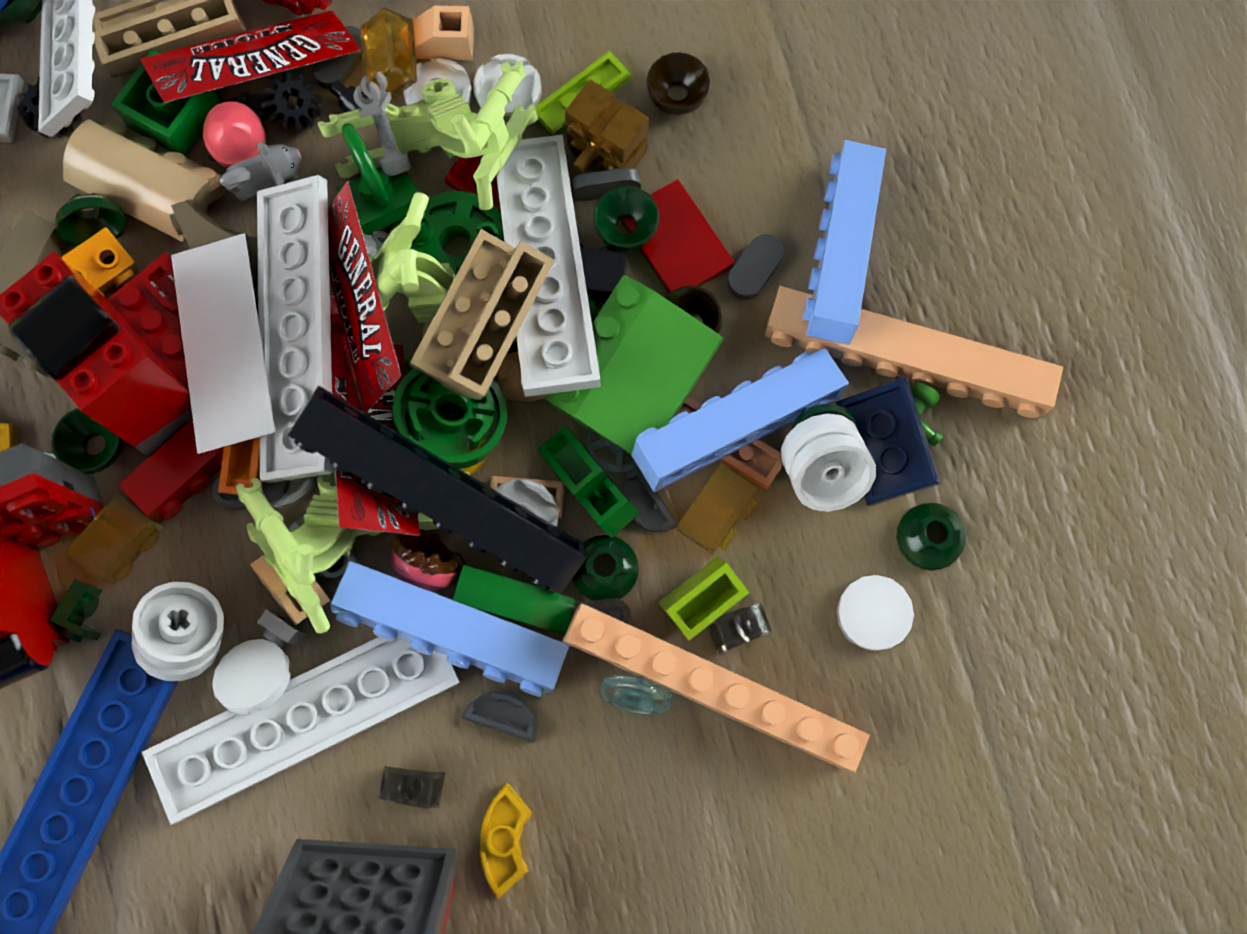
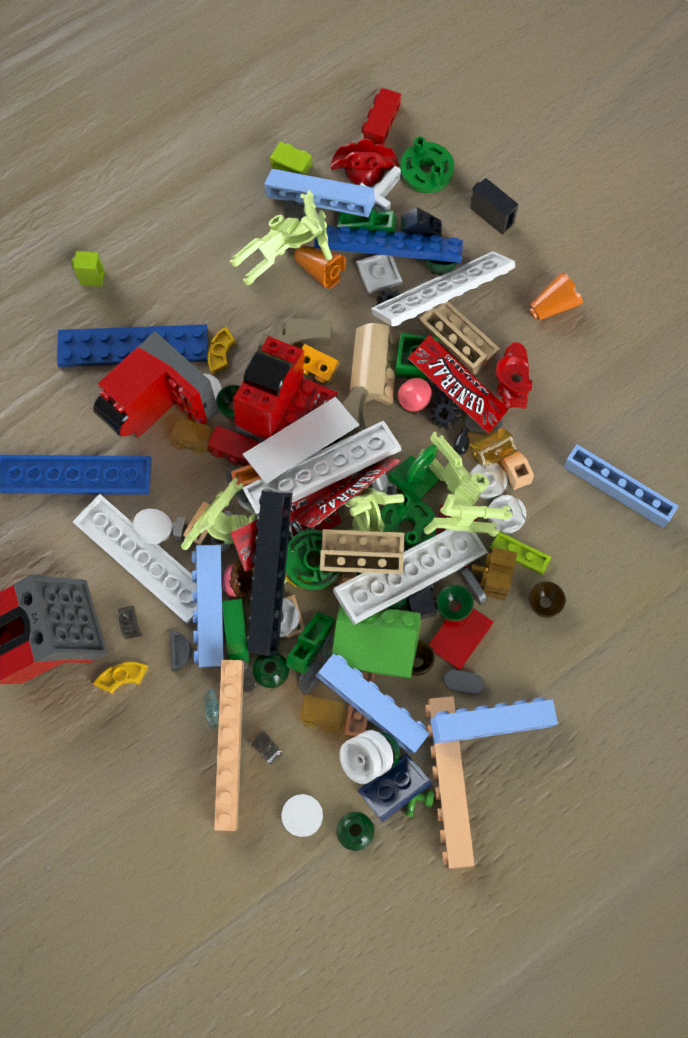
camera: 70 degrees right, 5 degrees down
dark green bracket [50,579,103,643] -> none
dark green piece [55,193,127,246] -> none
white wheel [132,582,224,681] -> none
light grey animal [220,142,302,202] -> none
light grey bar [354,71,411,176] -> none
lime piece [658,556,750,641] -> none

